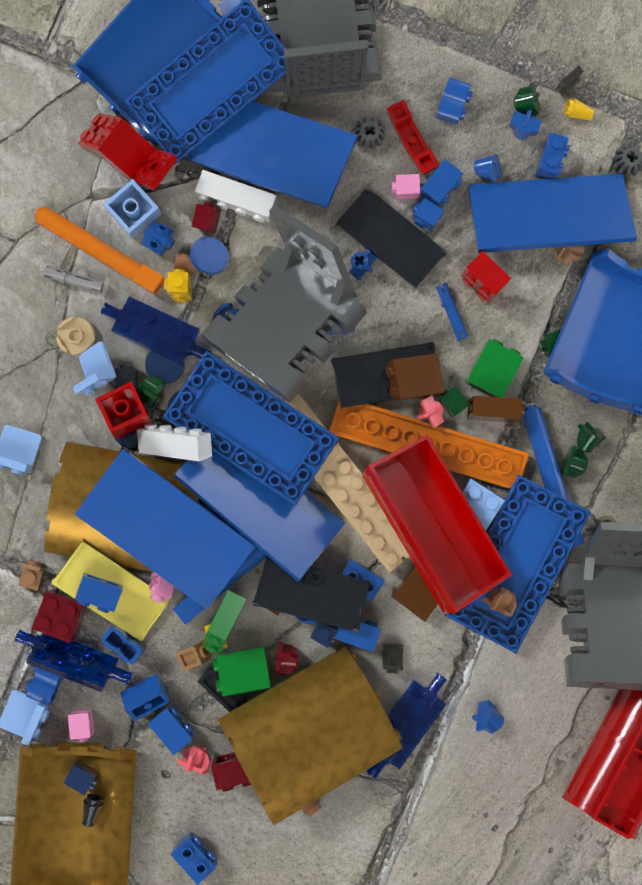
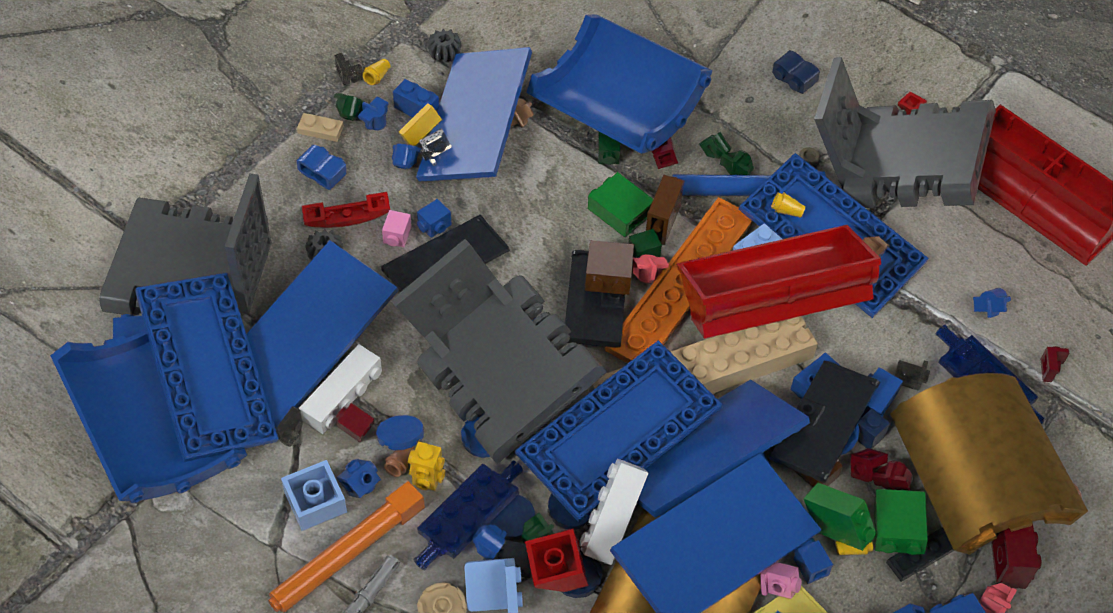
camera: 75 degrees left, 30 degrees down
red bracket [78,113,178,191] -> none
medium nougat bracket [175,641,211,671] -> none
reddish brown brick [391,565,438,622] -> none
blue brick [420,159,463,207] -> none
blue pin [435,283,469,342] -> none
red brick [461,251,512,303] -> none
none -> tan plate [297,113,344,142]
none -> yellow tile [399,103,442,146]
none -> clear smoke bracket [419,128,452,166]
none -> blue piece [473,525,507,560]
none -> dark red brick [652,137,678,169]
none -> yellow cone [771,192,805,218]
none -> dark red bracket [851,448,888,482]
none -> dark red bracket [1040,346,1070,382]

